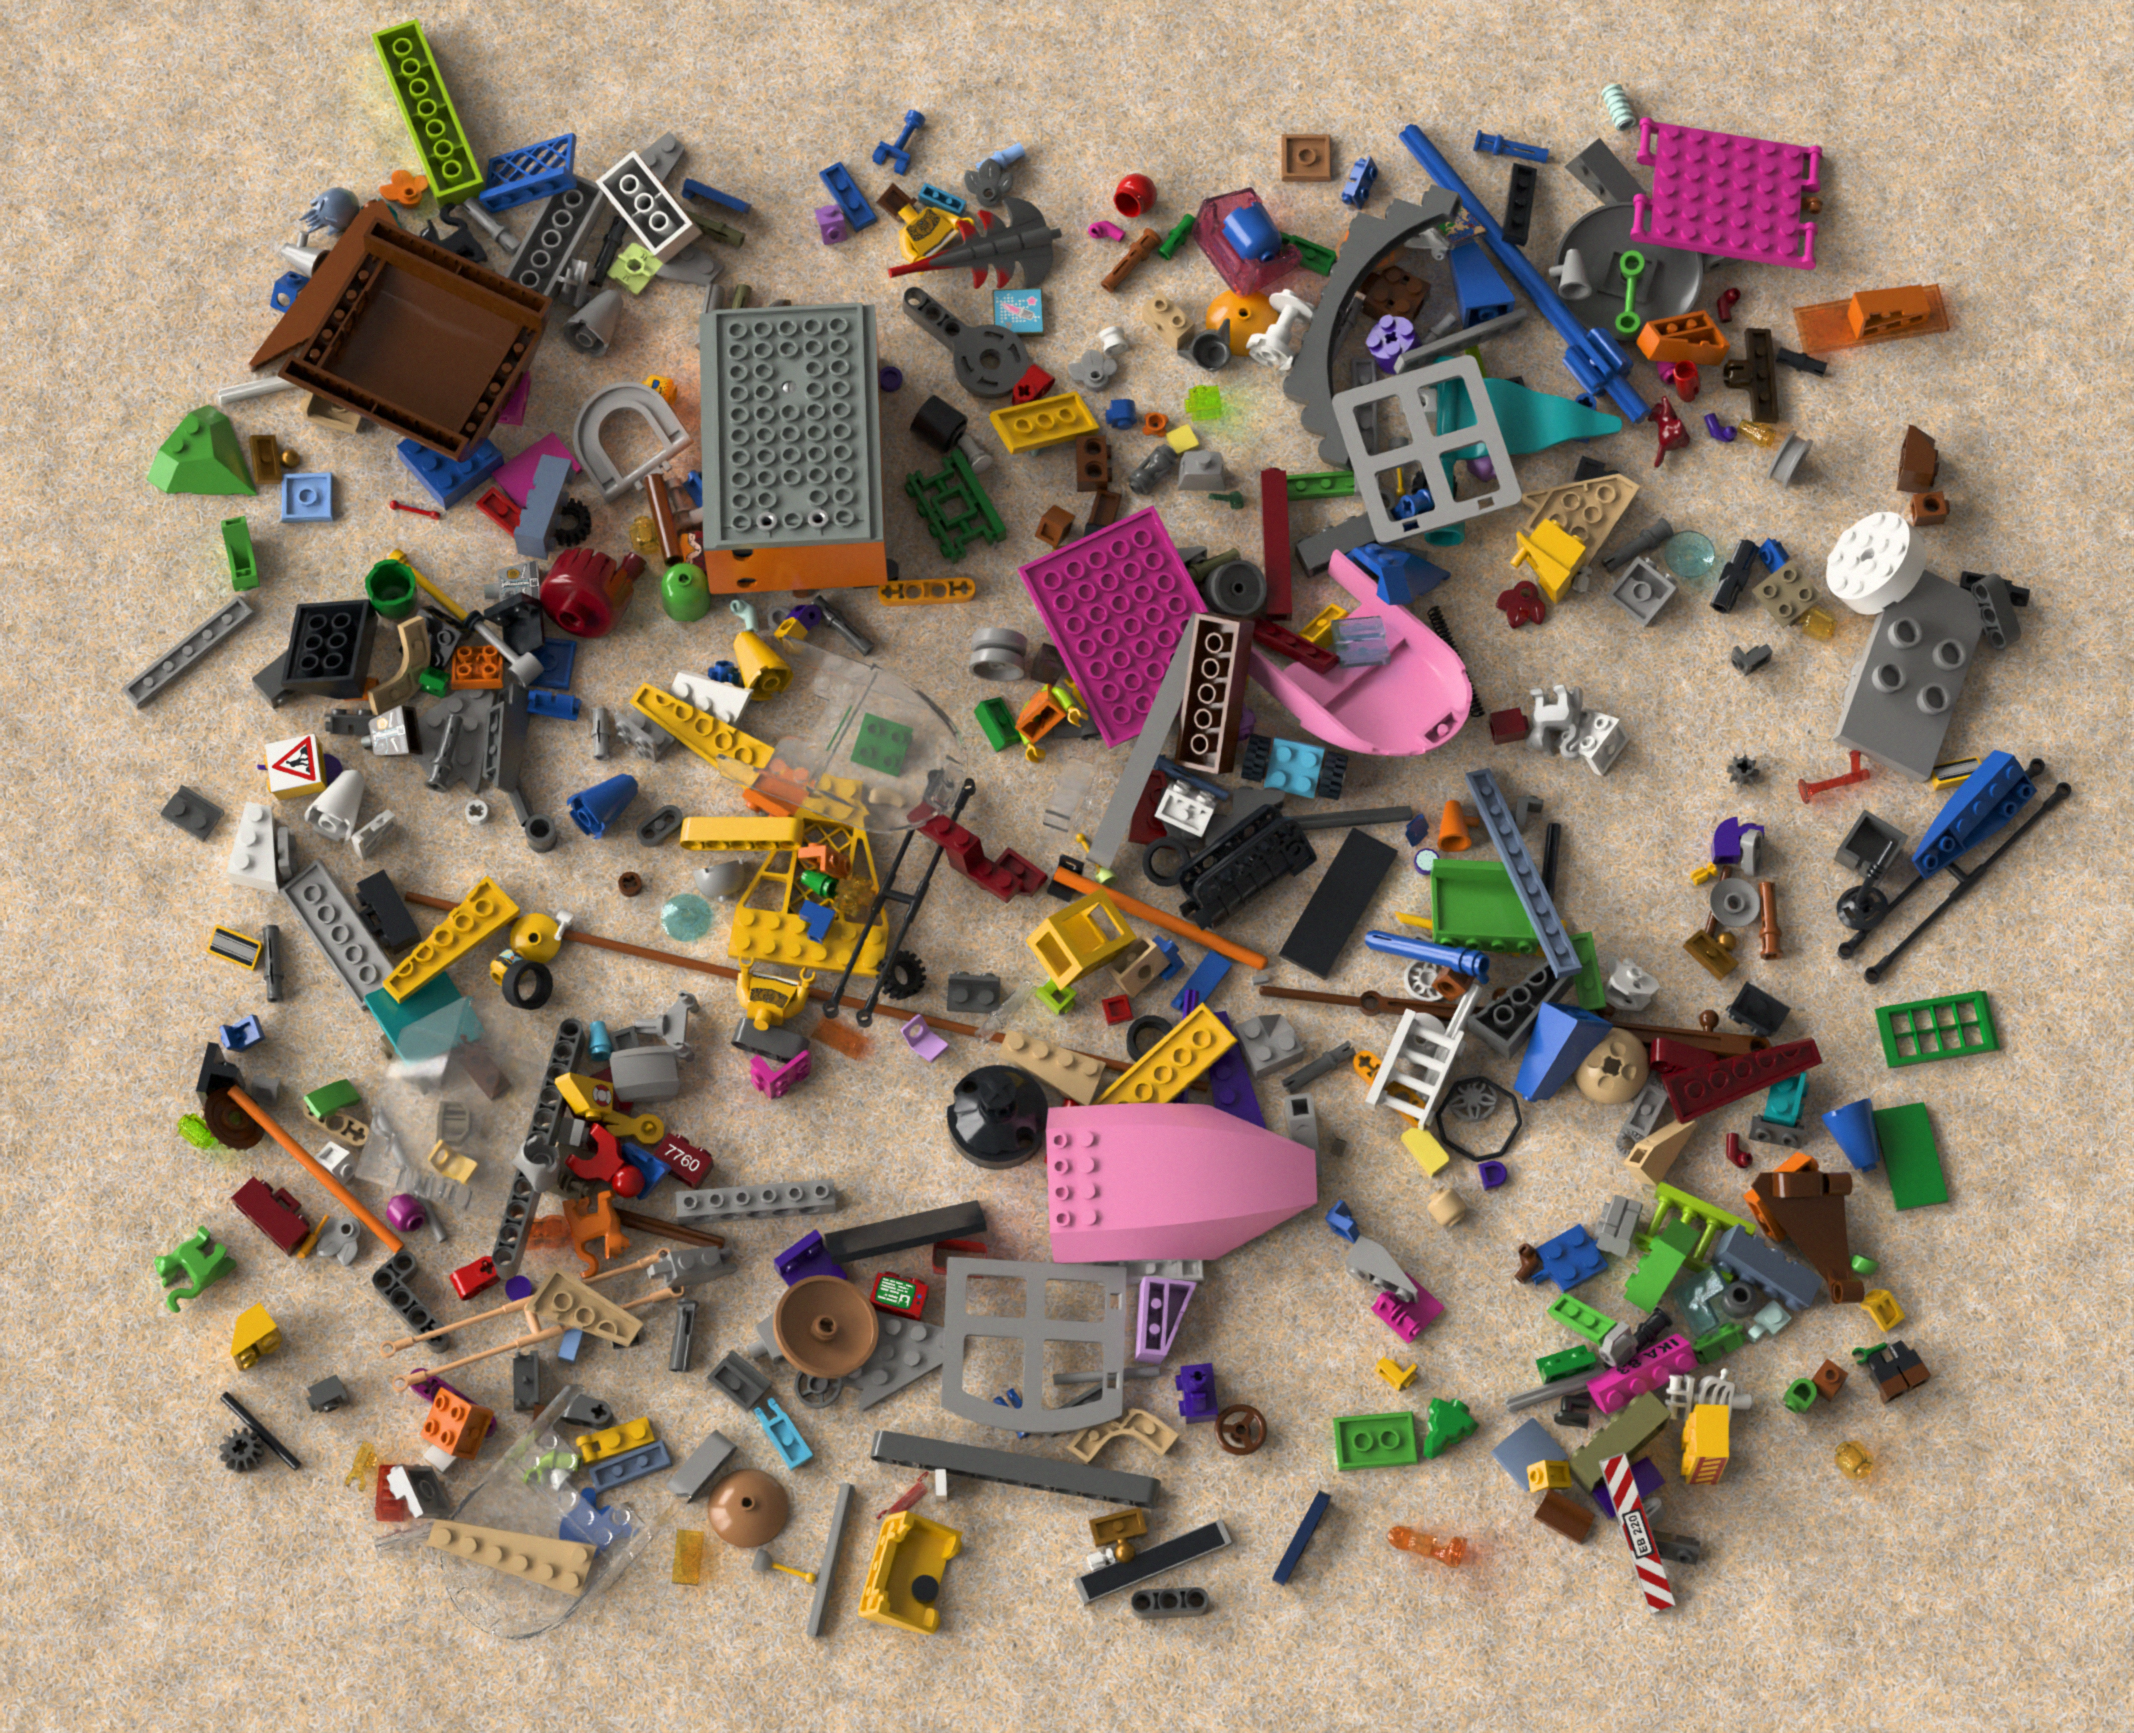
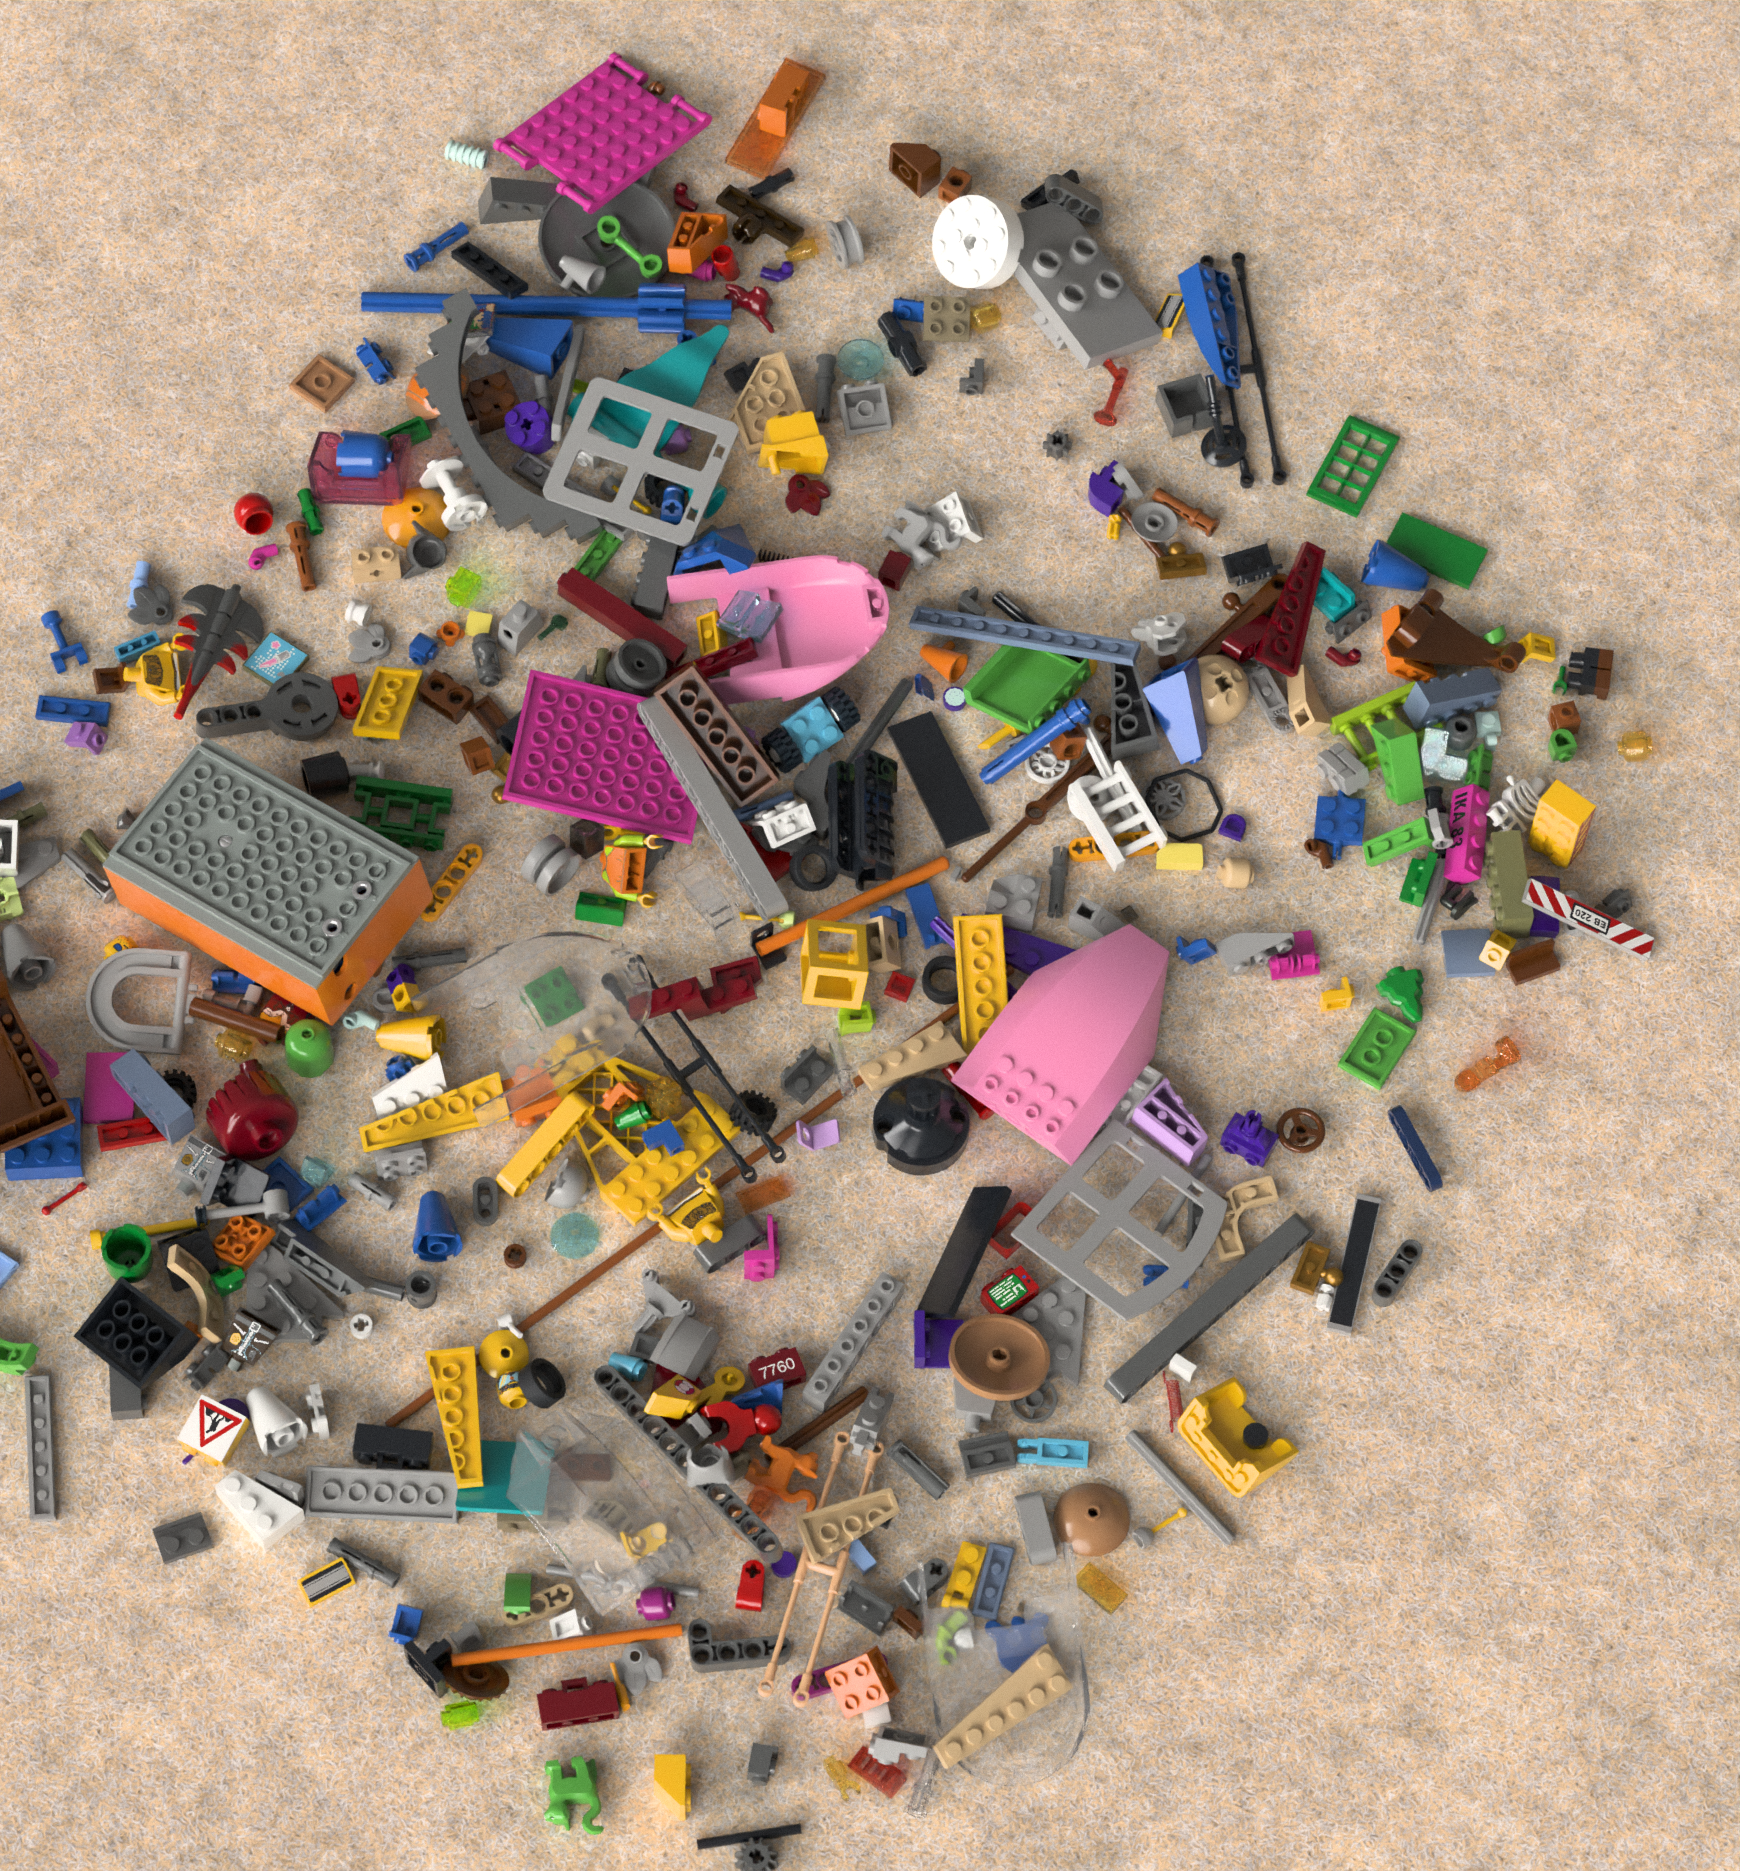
camera: 55 degrees left, 5 degrees down
bright green piece [1568,931,1607,1011] -> none
none -> clear light blue bracket [299,1155,335,1190]

